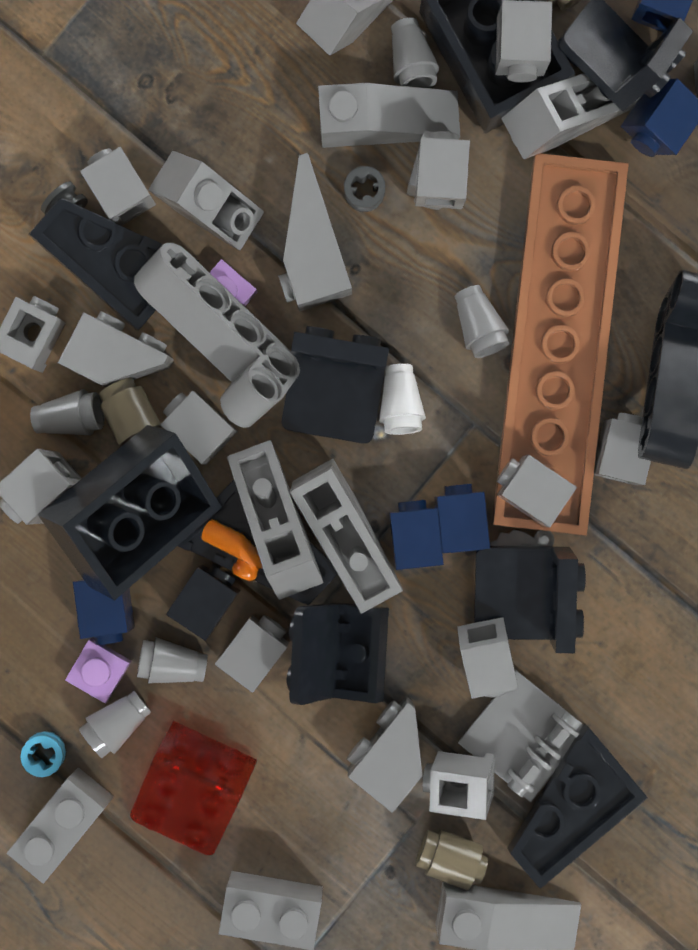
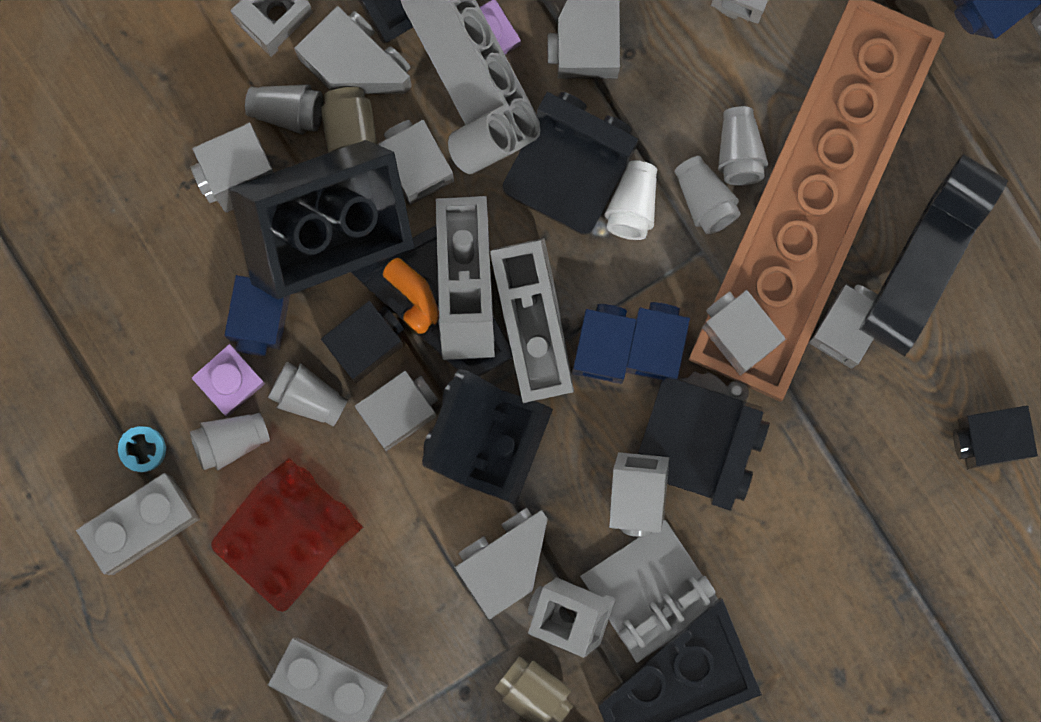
camera: 15 degrees right, 5 degrees down
none -> light grey cone [675,156,741,235]

